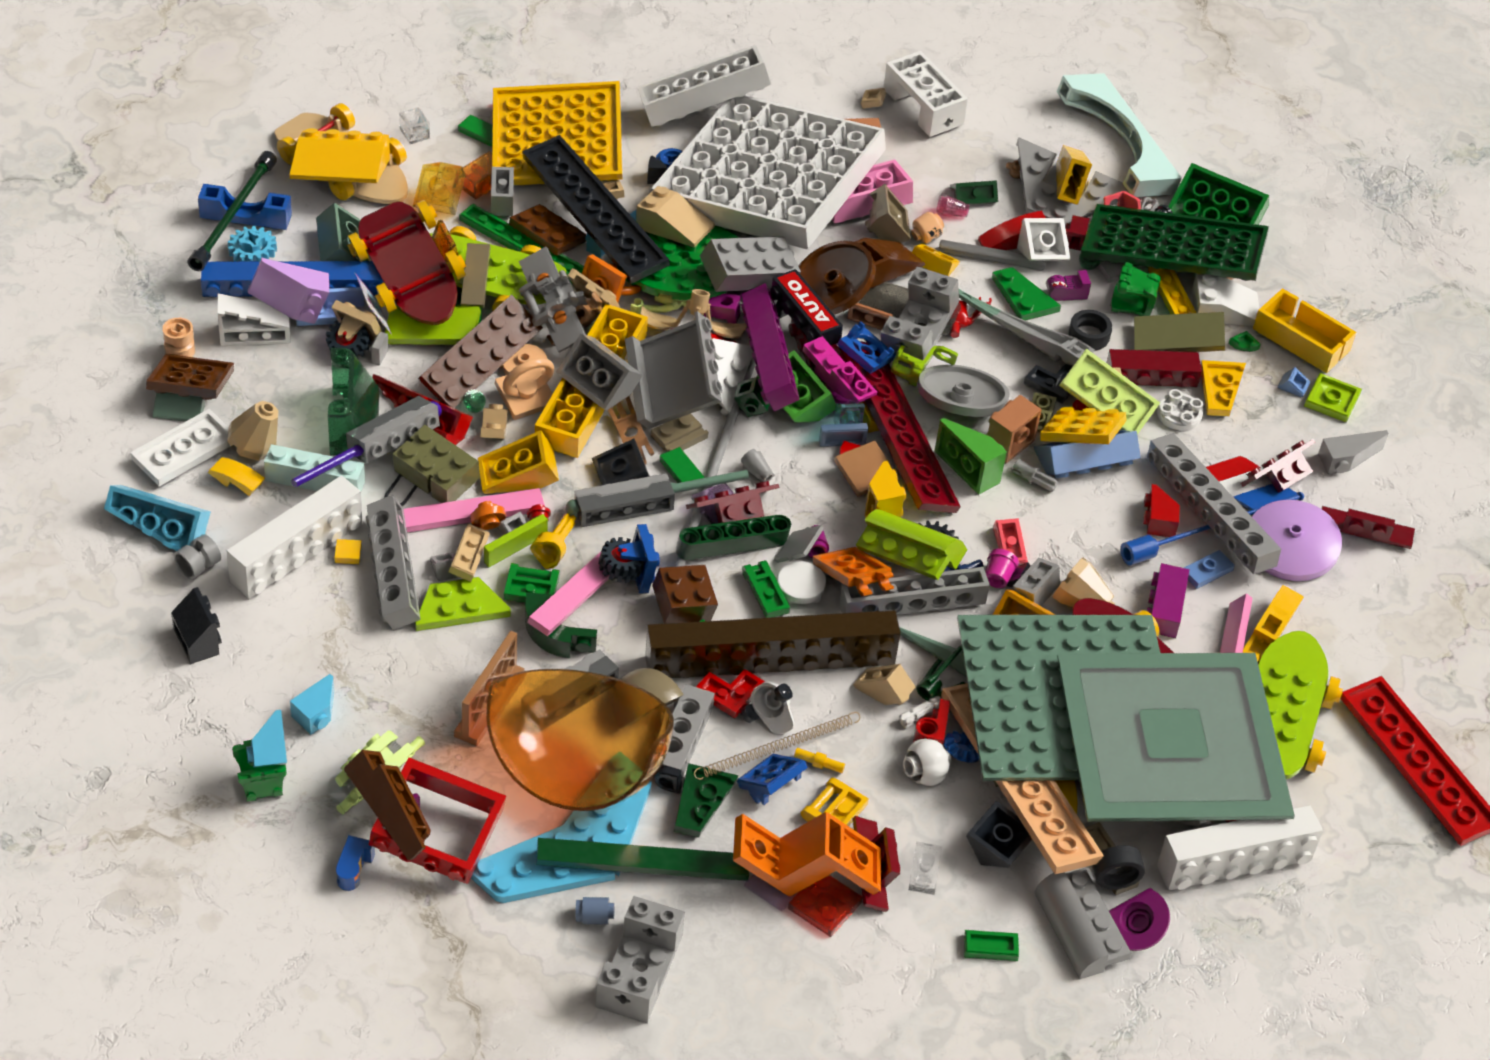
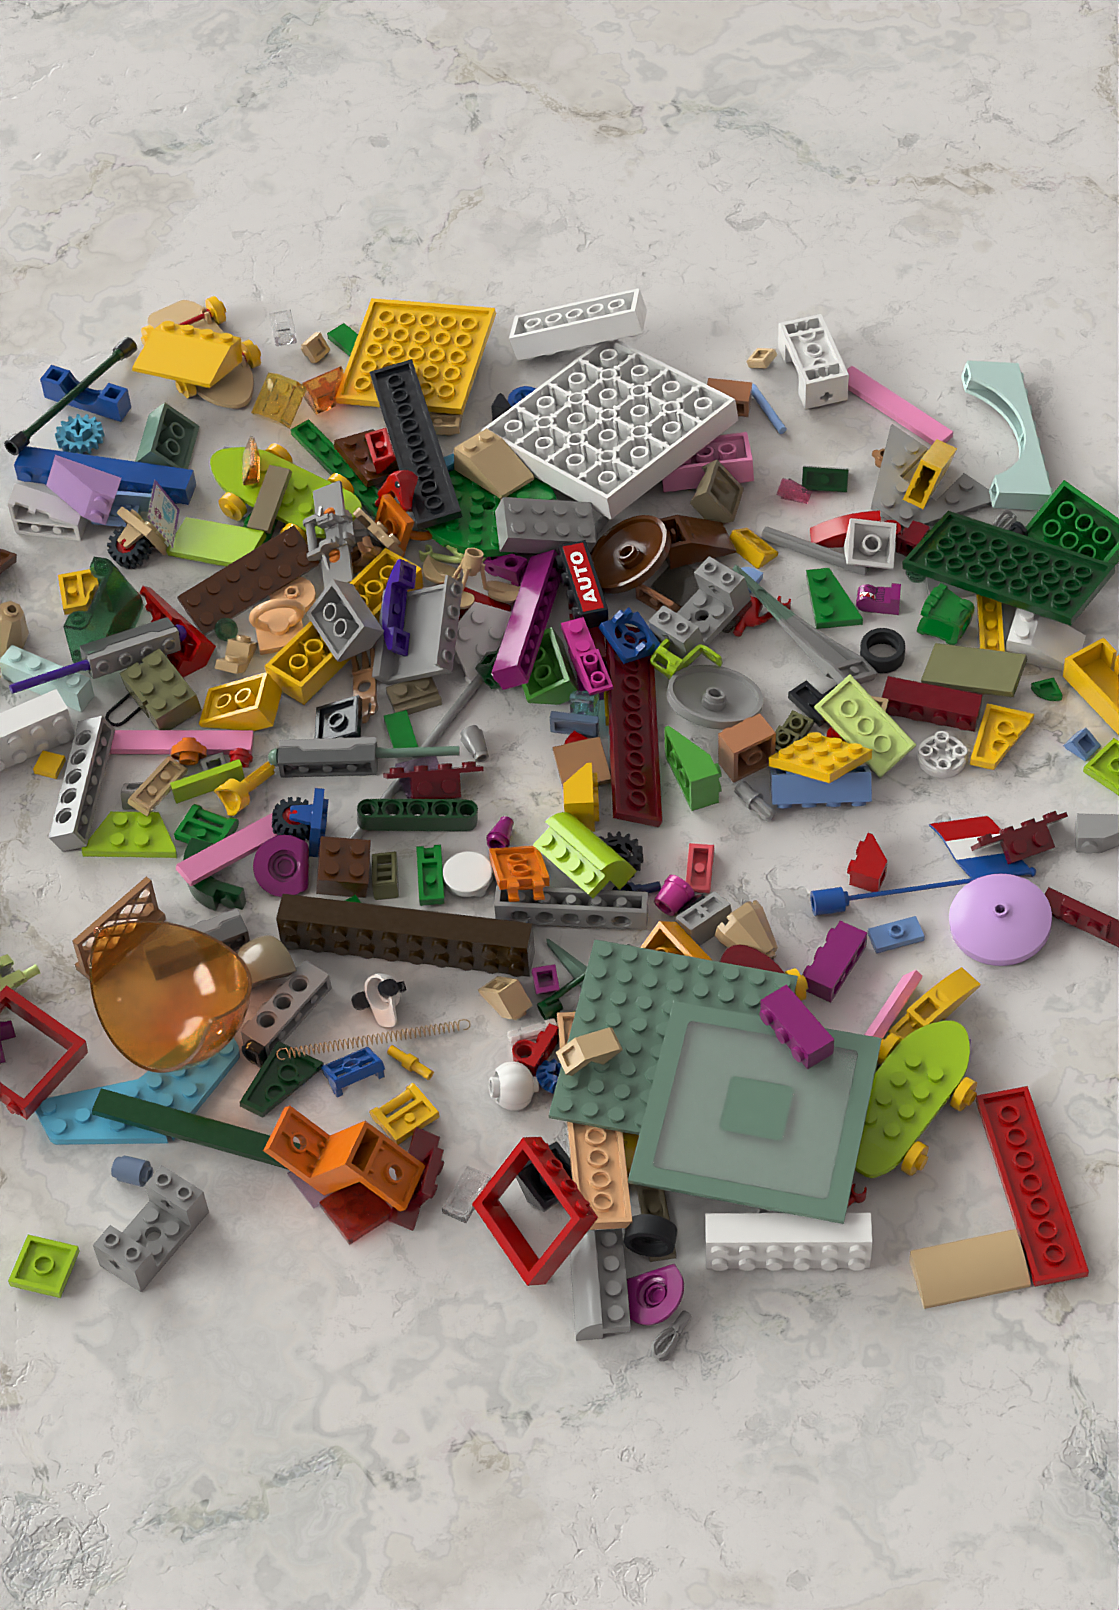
camera: 25 degrees right, 5 degrees up
dark red piece [347,200,466,325] -> none
light grey tile [371,332,388,365] -> none
light grey brick [491,167,514,216] -> none
red plate [696,669,765,719] -> none
light grey piece [775,525,824,563] -> none
light nougat head [911,212,944,244] -> none
green tile [964,930,1019,961] -> none
coral bracket [1103,191,1141,209] -> none
light grey brick [1147,433,1281,575] -> none
none -> lime plate [8,1234,80,1298]
none -> yellow wing [58,567,104,615]
none -> magenta hat [253,835,309,897]
none -> tan tile [300,332,330,363]
none -> red slope [365,428,396,474]
none -> olive slope [372,851,399,900]
none -> red animal [375,470,418,511]
none -> dark purple slope [382,559,417,657]
none -> red window [472,1137,598,1286]
none -> magenta leg [531,964,560,995]
none -> tan slope [556,1027,623,1076]
none -> light grey piece [651,1310,691,1361]
none -> light blue bar [752,384,787,434]
none -> magenta brick [759,984,834,1069]
none -> bright pink tile [847,366,953,445]
none -> tan slope [909,1229,1031,1309]

